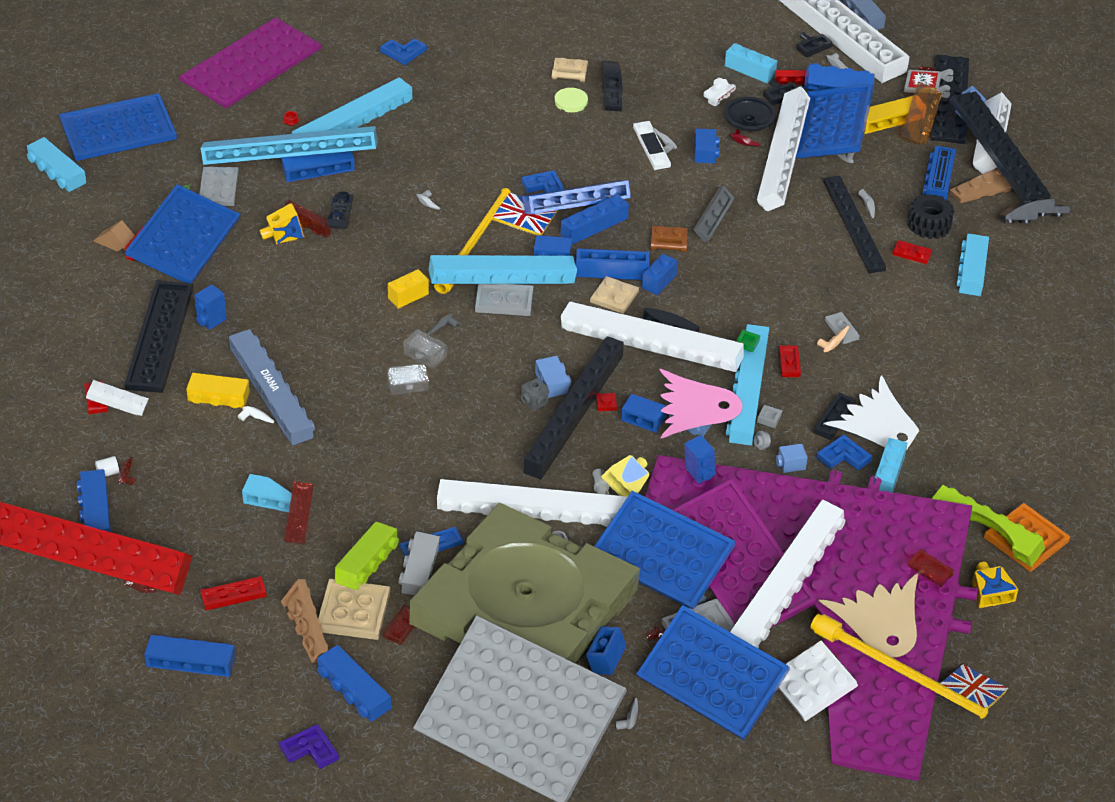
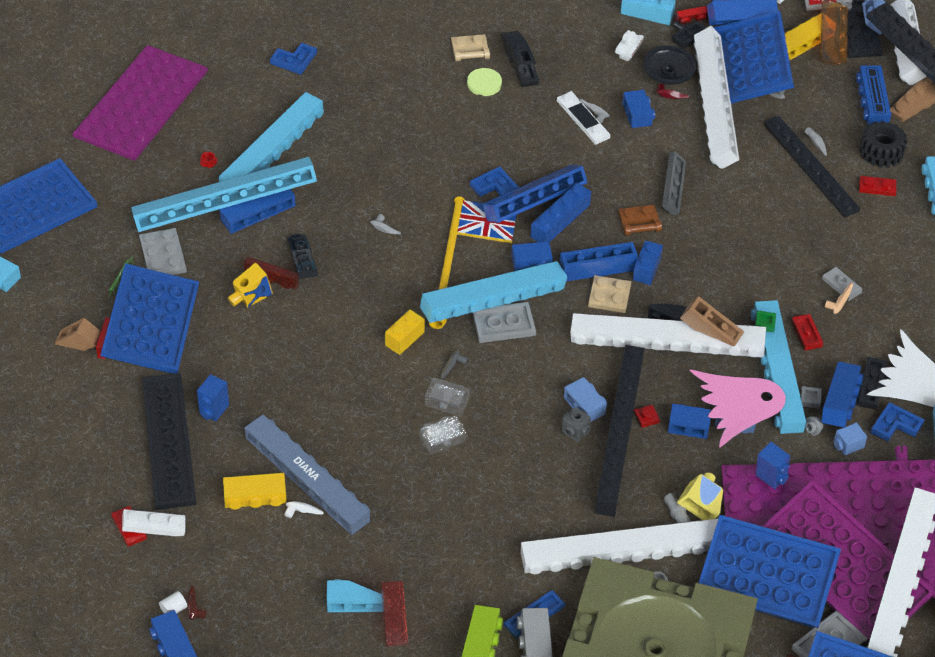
camera: 15 degrees left, 5 degrees up
none -> medium nougat slope [680,296,744,347]
none -> blue brick [821,362,864,427]

